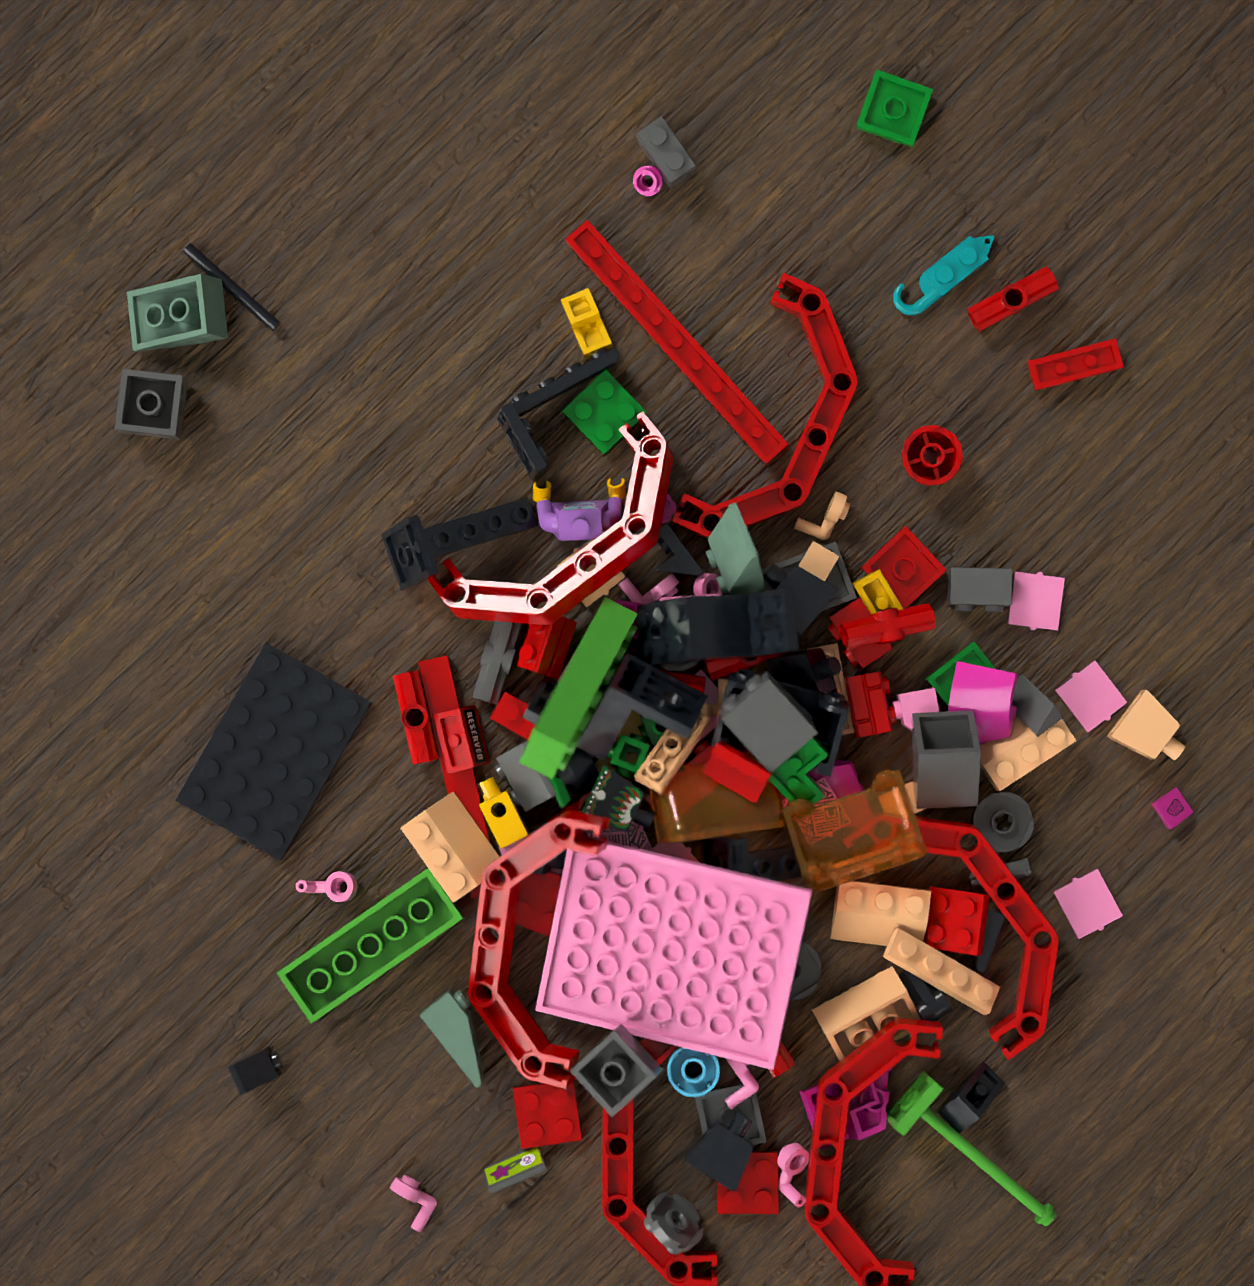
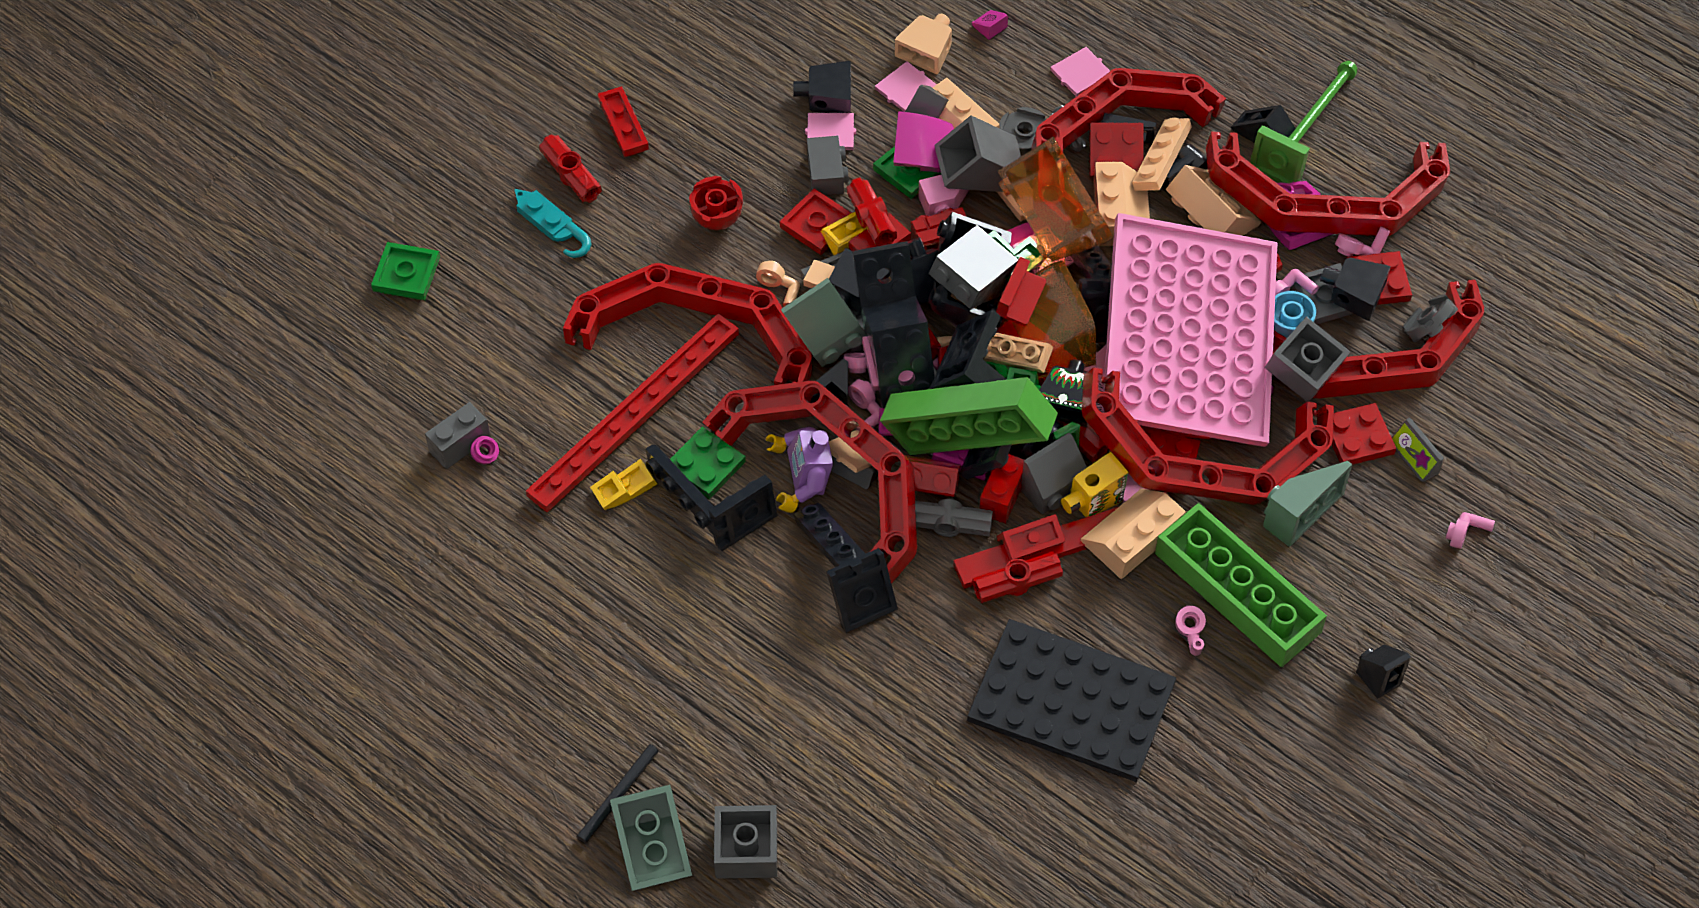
camera: 100 degrees left, 30 degrees down
none -> black torso [793,61,851,113]

